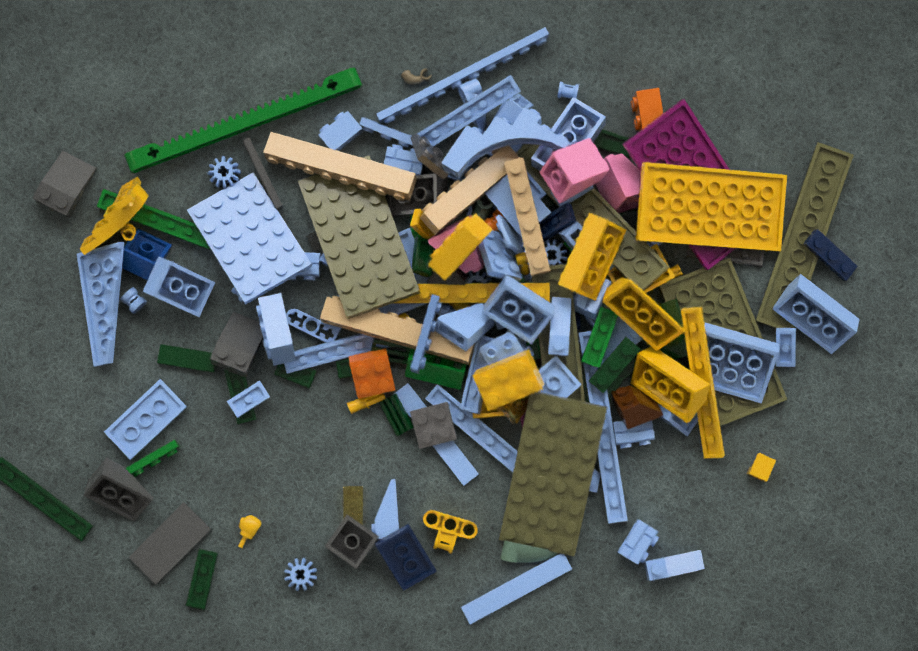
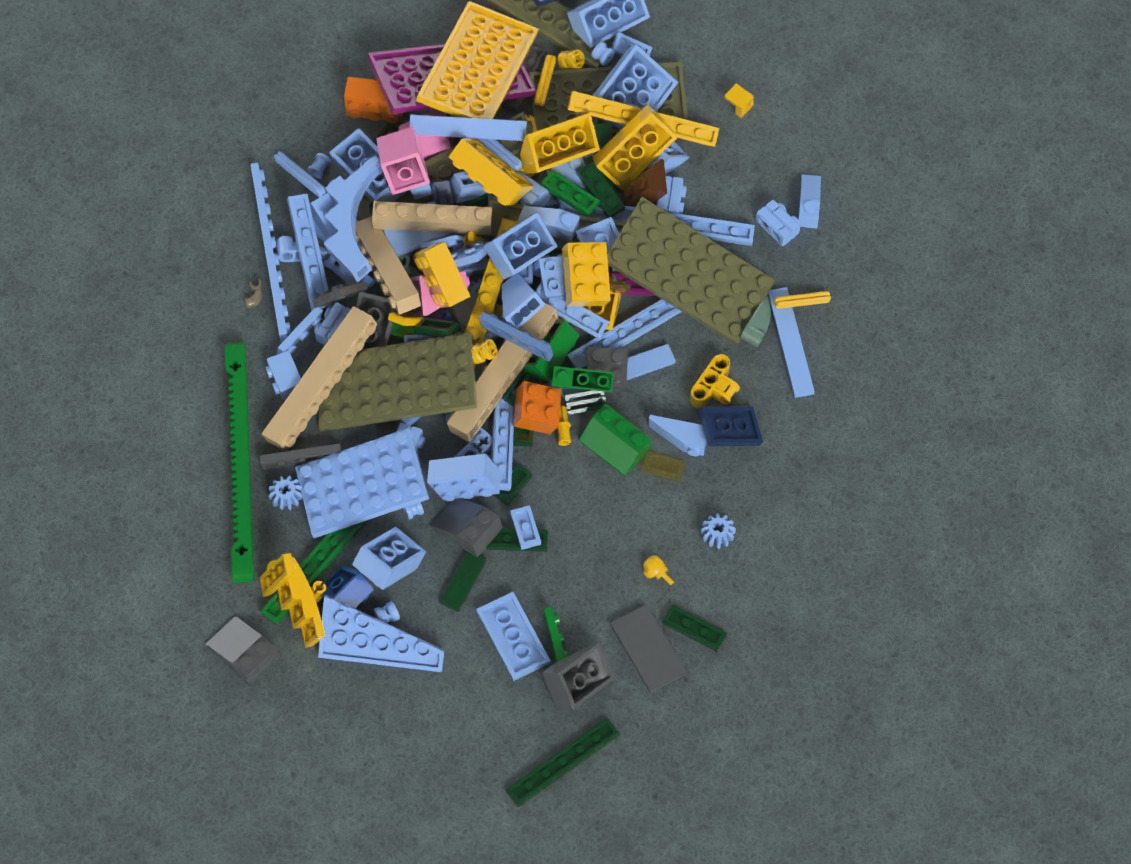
camera: 70 degrees left, 20 degrees down
dark grey slope [325,515,379,569] -> none
none -> light blue axle [274,151,326,197]
none -> light blue tile [410,114,527,141]
none -> yellow wheel [471,339,498,364]
none -> light blue axle [478,138,522,171]
none -> yellow axle [534,55,556,106]
none -> green slope [552,366,614,392]
none -> yellow wheel [558,49,585,70]
none -> green slope [579,404,652,477]
none -> light blue wheel [591,42,615,66]
none -> yellow axle [774,291,831,309]

